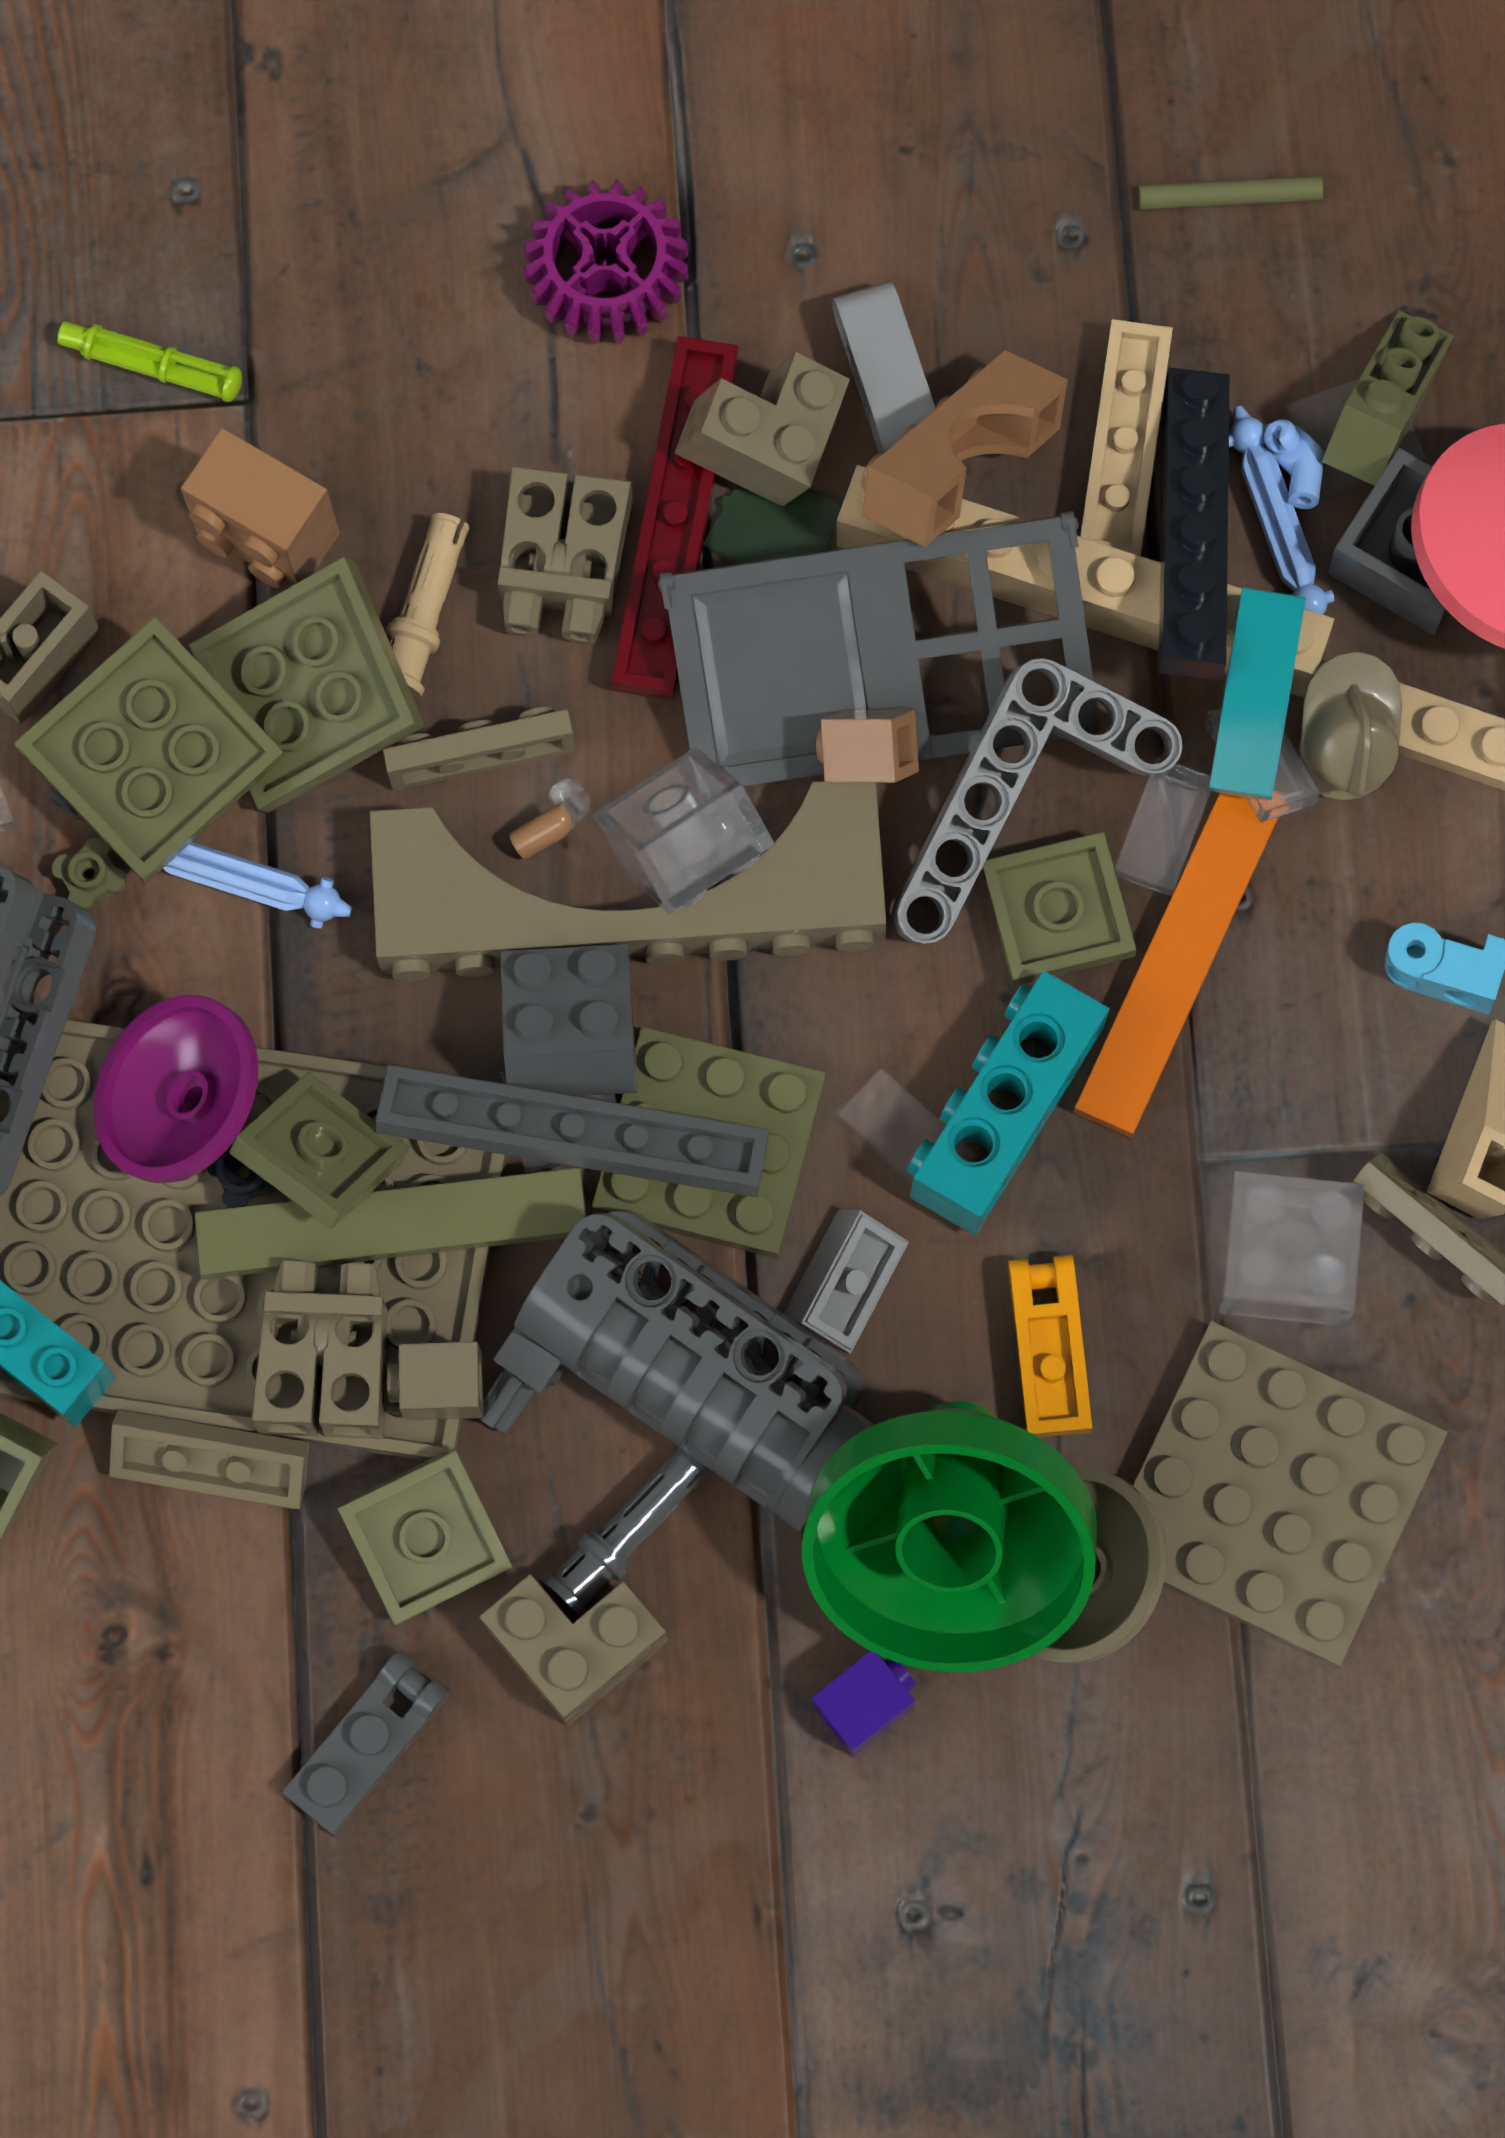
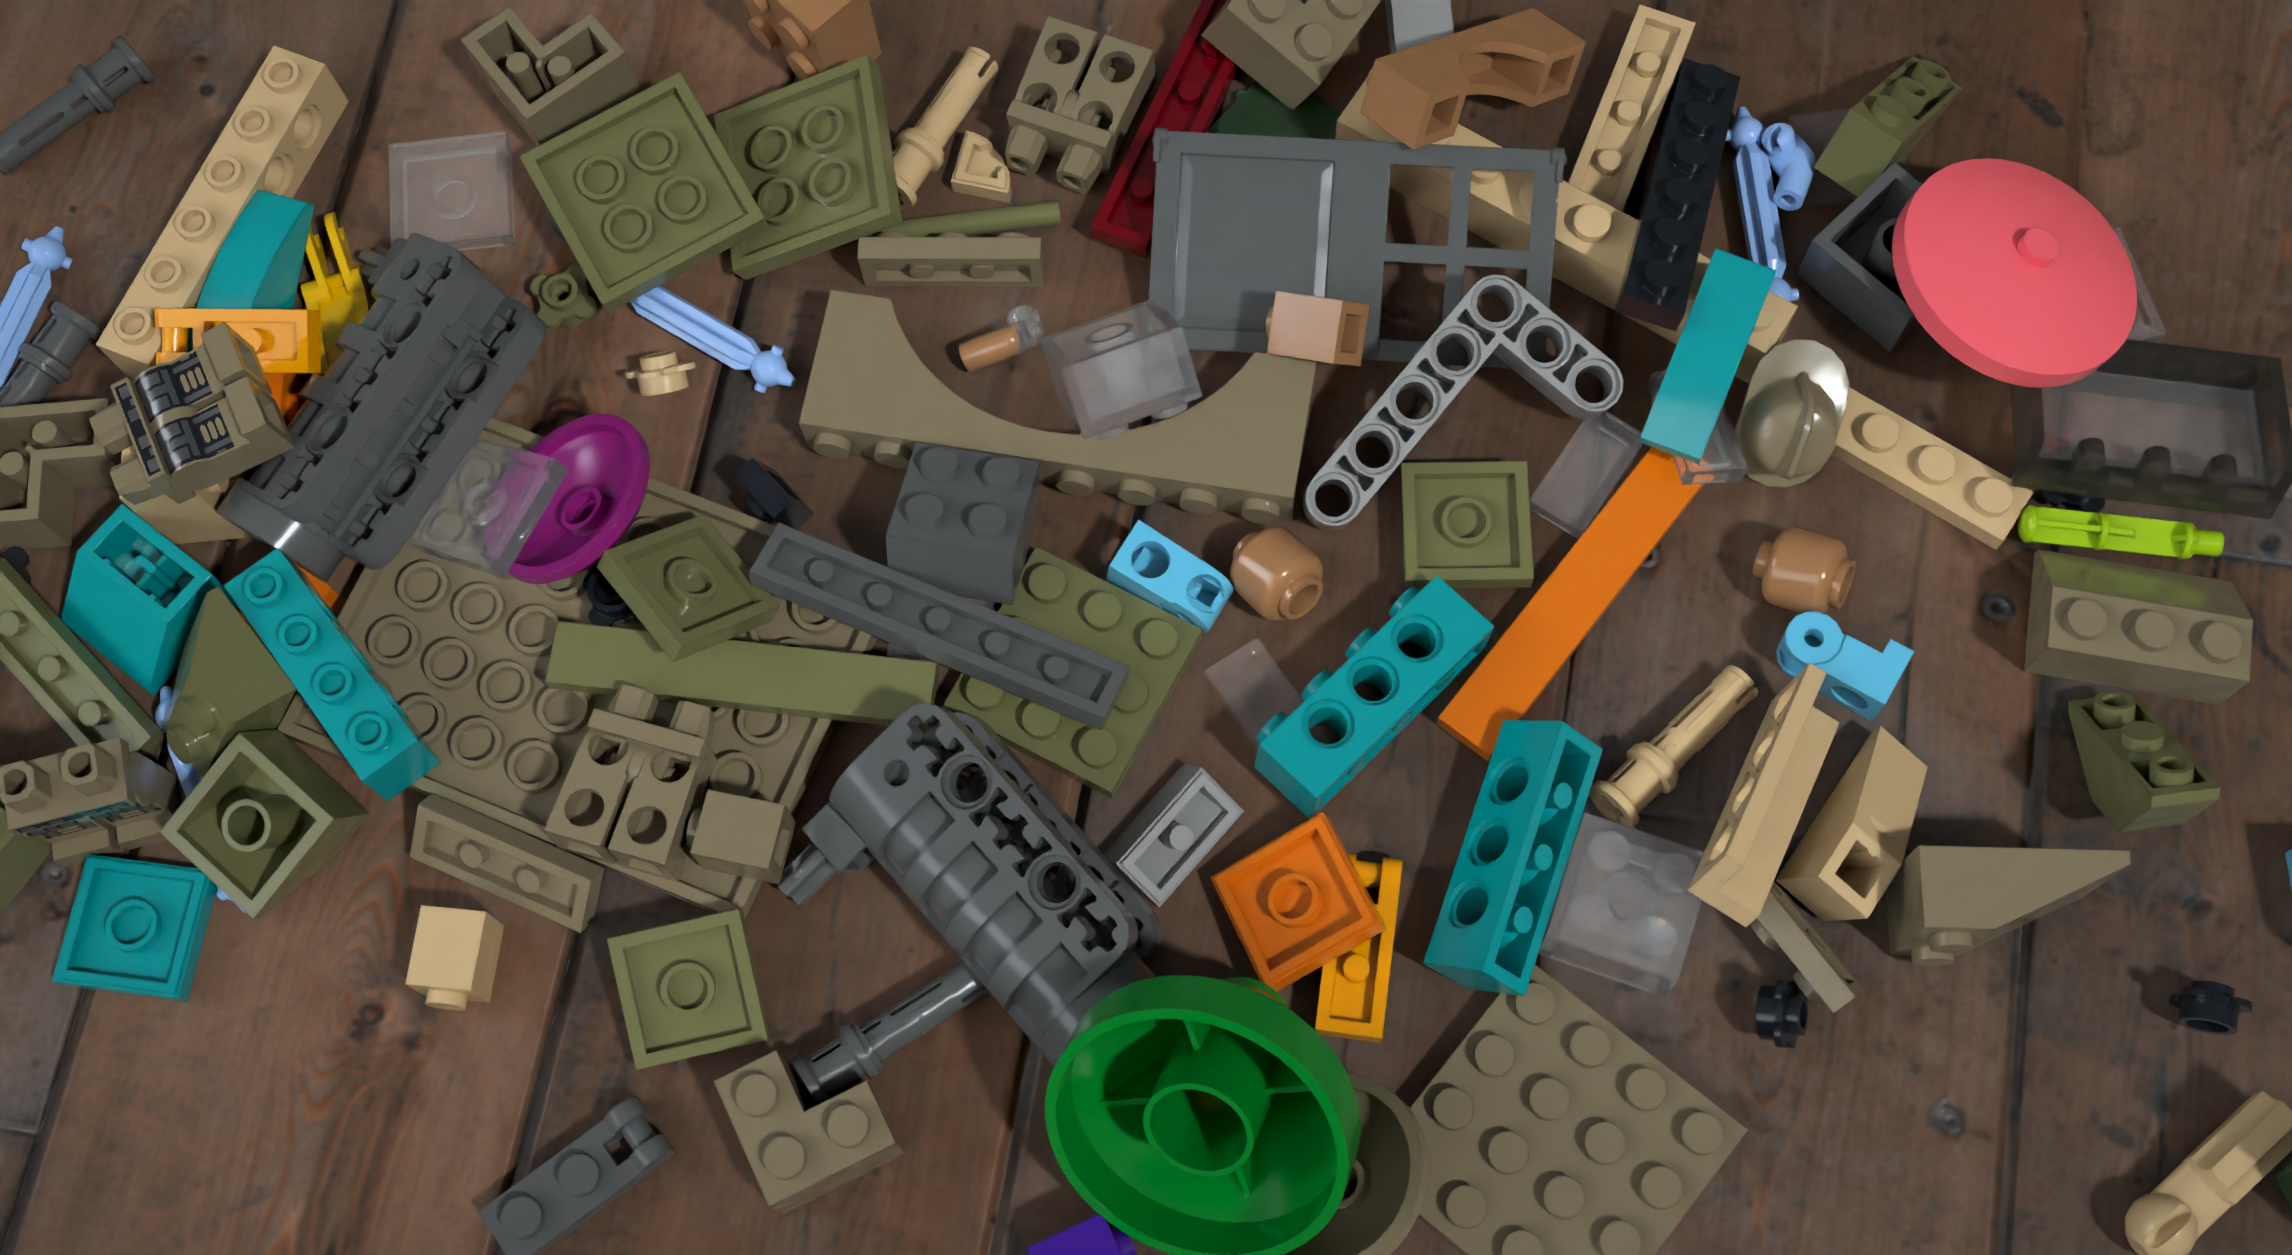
camera: 15 degrees right, 5 degrees down
none -> tan brick [405,905,504,1011]
none -> clear tile [410,438,569,578]
none -> tan plate [625,350,696,396]
none -> black plate [735,458,814,530]
none -> olive bar [881,200,1062,237]
none -> tan tile [951,130,1012,203]
none -> medium azure leg [1106,520,1234,634]
none -> orange tile [1210,812,1387,991]
none -> medium nougat head [1230,527,1323,621]
none -> teal brick [1423,720,1603,996]
none -> tan pin [1589,665,1758,831]
none -> tan fence [1687,663,1840,927]
none -> medium nougat head [1753,526,1856,614]
none -> black plate [1756,979,1808,1048]

